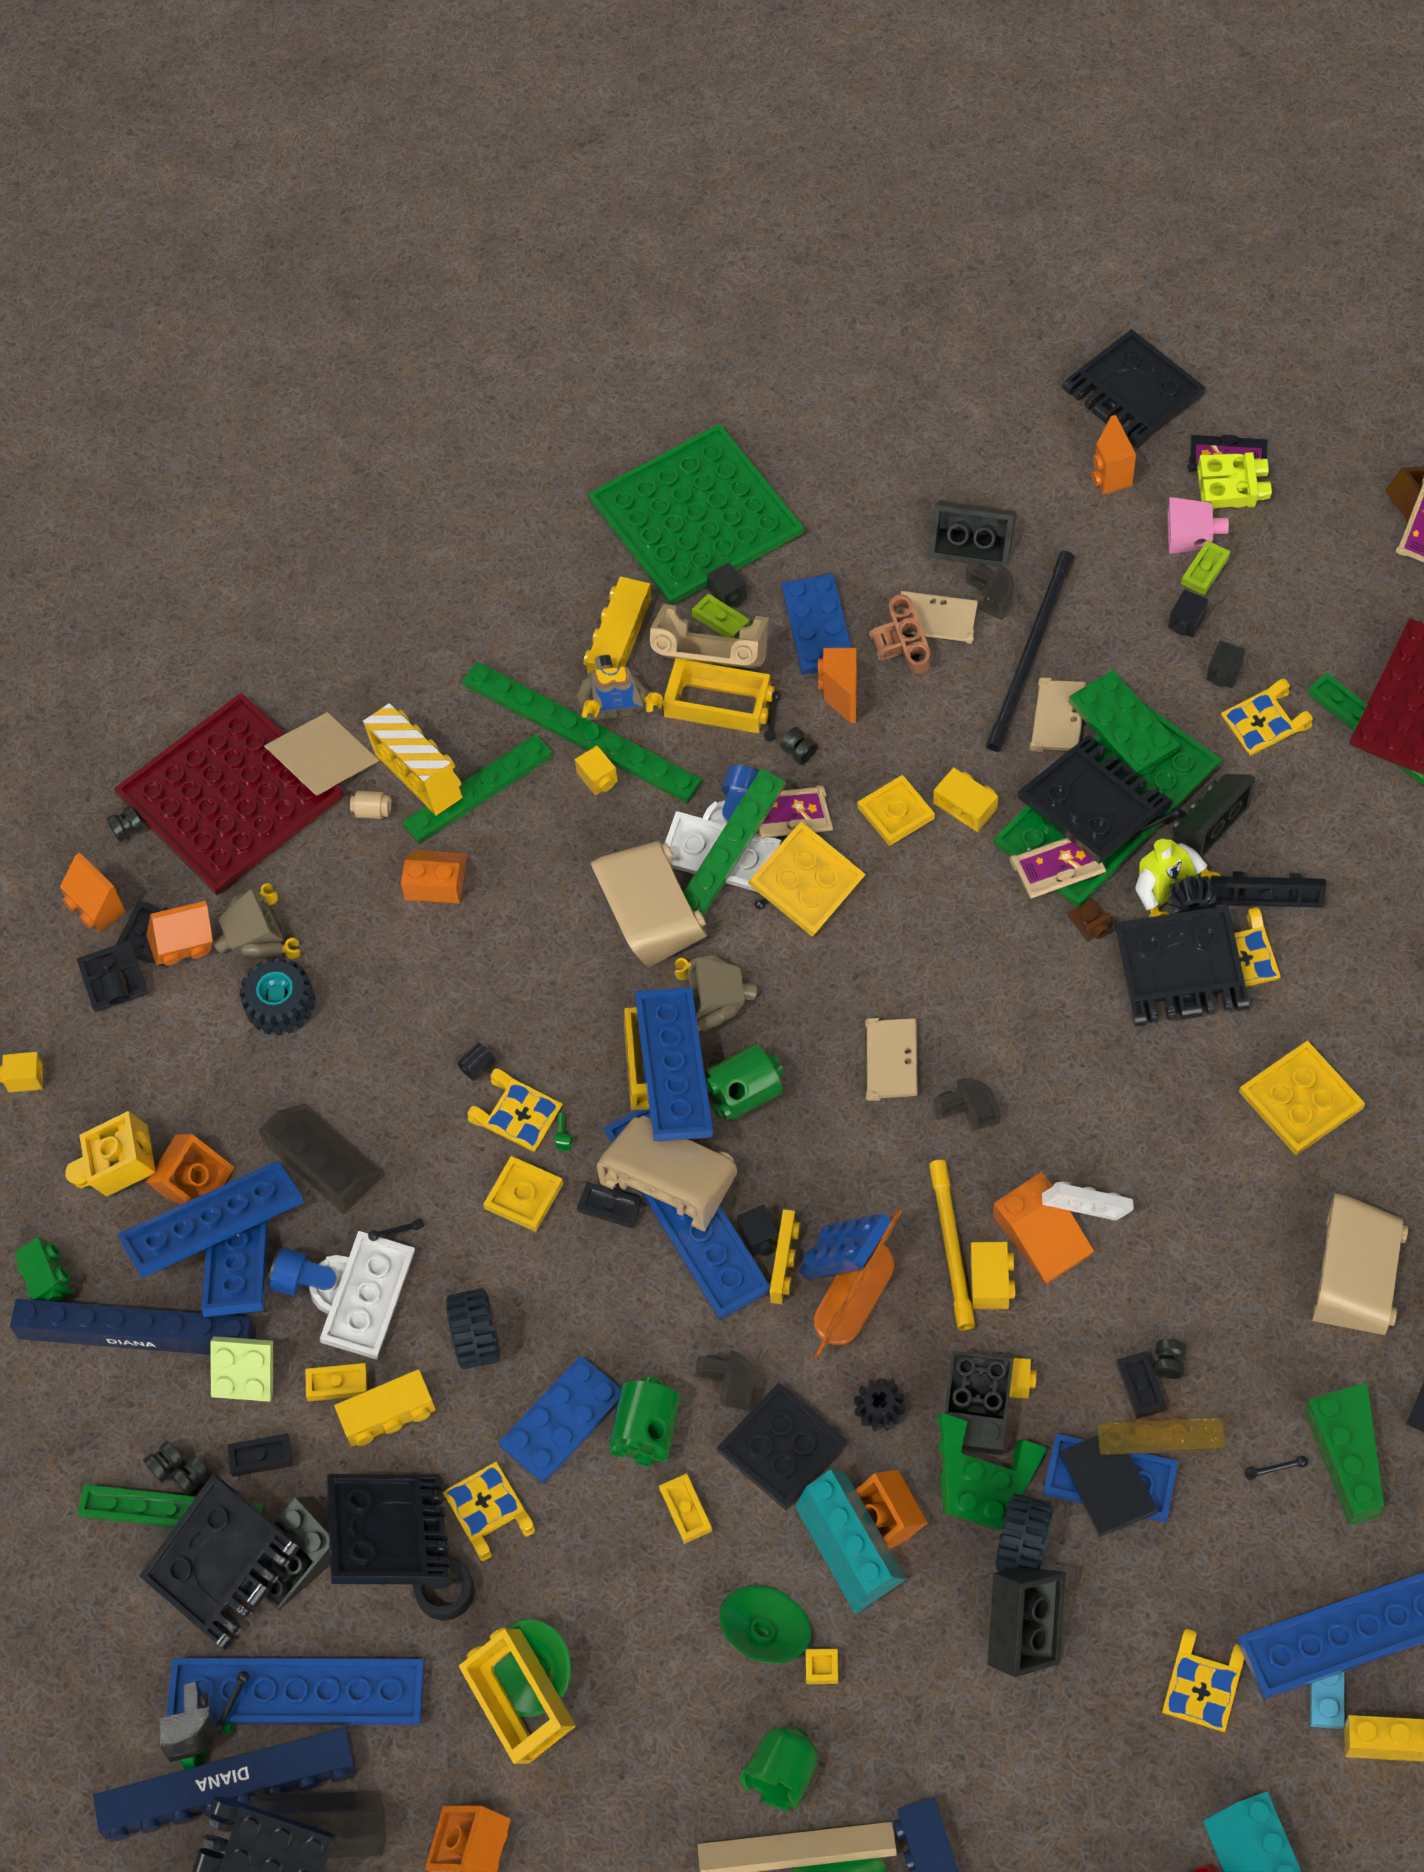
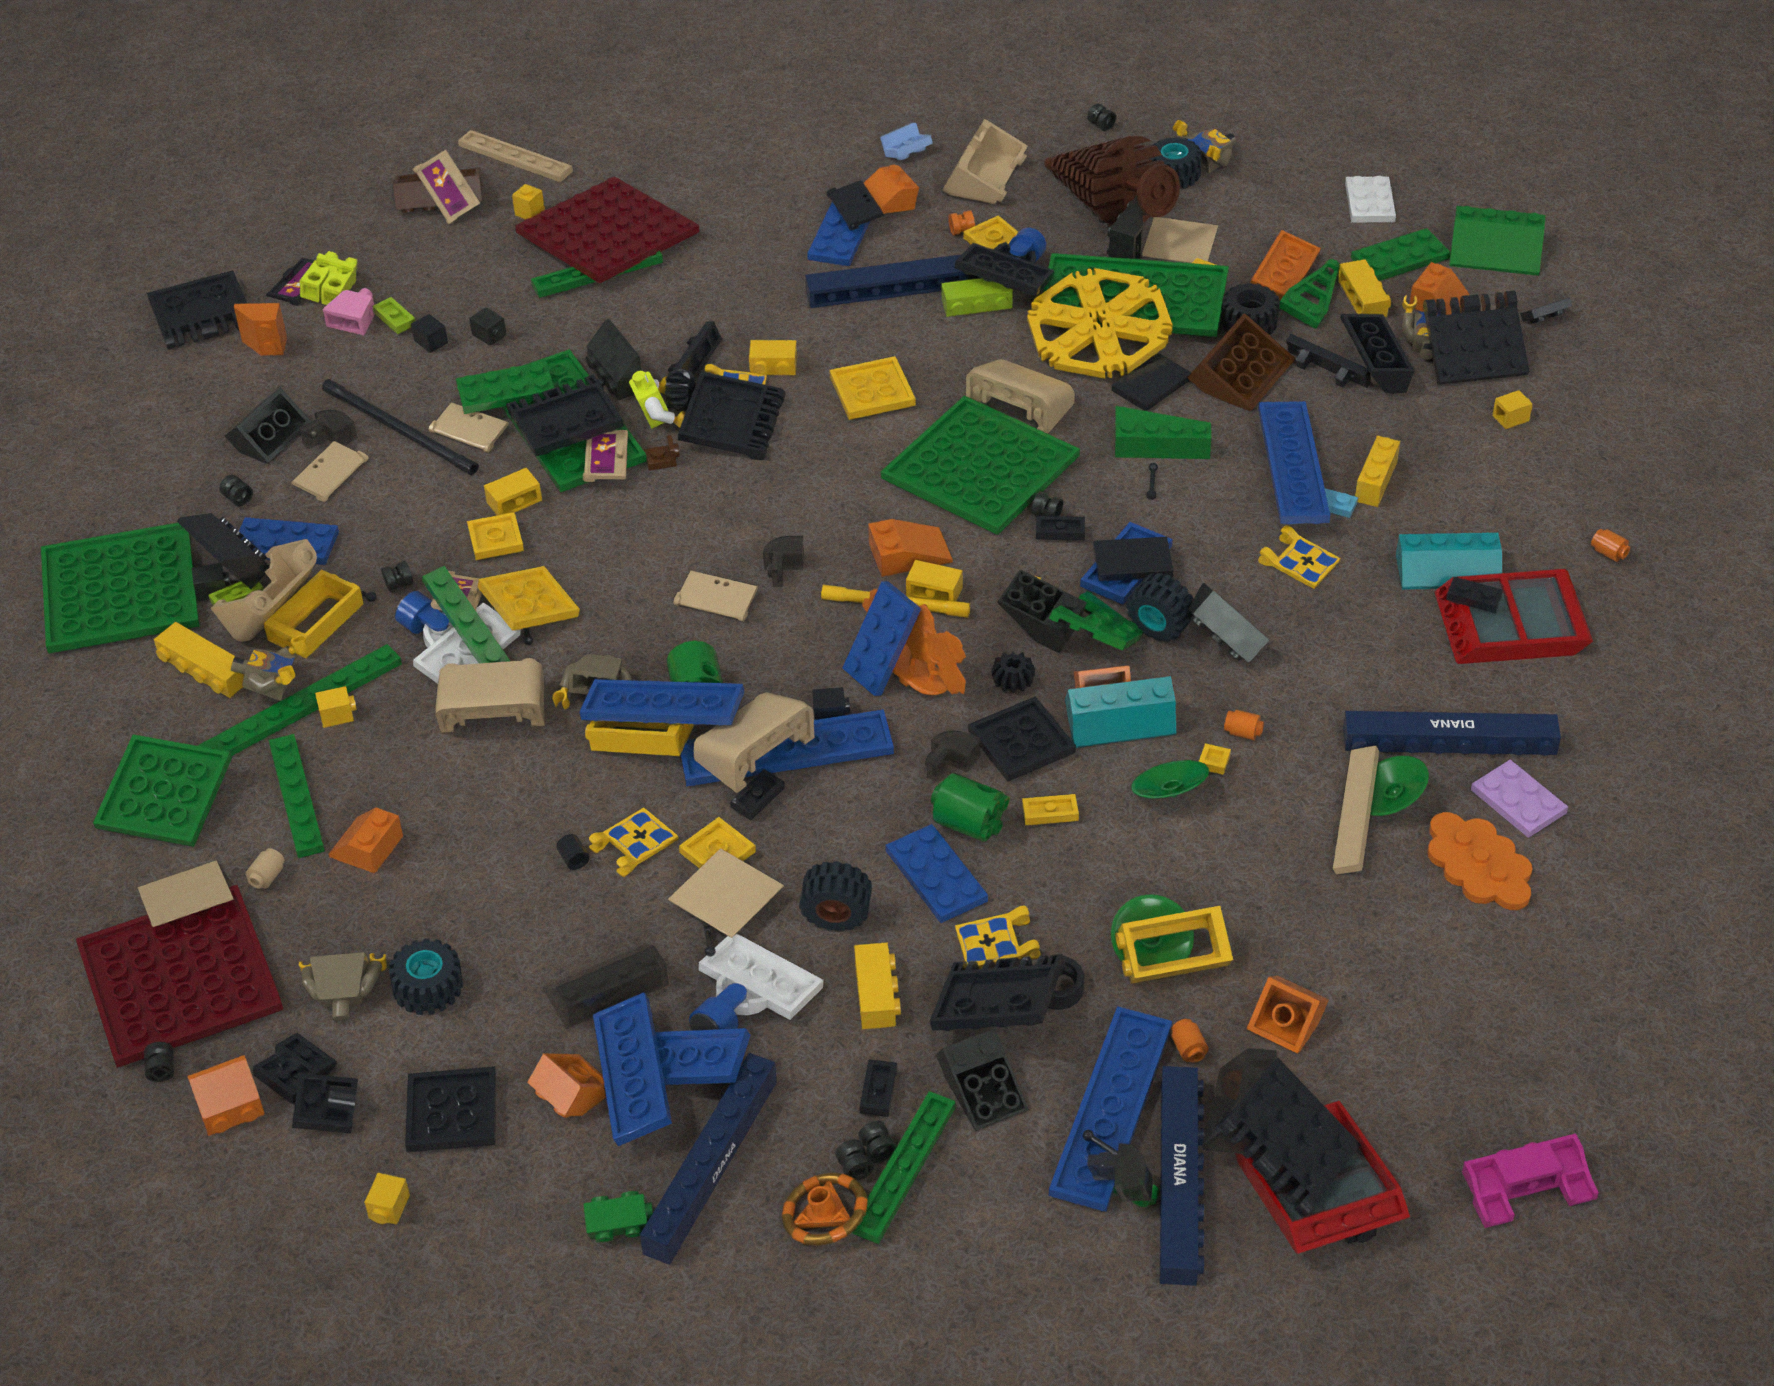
camera: 75 degrees left, 15 degrees down
yellow brick [65,1111,156,1197] -> none
black hinge [139,1475,301,1649] -> none
orange slope [146,900,213,966] -> none
yellowish green plate [211,1336,273,1402] -> none
yellow plate [305,1363,368,1401] -> none
yellow brick [363,703,463,816] -> none
green hand [554,1112,573,1152] -> none
green cylinder [739,1726,818,1811] -> none
yellow plate [770,1209,800,1304] -> none
orange slope [818,648,857,723] -> none
nougat beam [869,594,931,674] -> none
white plate [1042,1182,1134,1220] -> none
clear yellow bracket [1097,1418,1225,1455] -> none
yellow flag [1221,679,1313,756] -> none
none -> green plate [93,734,232,847]
none -> black slope [177,513,270,589]
none -> pearl dark grey wheel [219,475,253,507]
none -> black plate [405,1066,496,1152]
none -> tan piece [668,848,784,938]
none -> yellow brick [749,340,797,375]
none -> orange piece [782,1173,868,1246]
none -> green plate [881,395,1080,535]
none -> orange brick [1171,1019,1209,1063]
none -> orange brick [1224,709,1264,741]

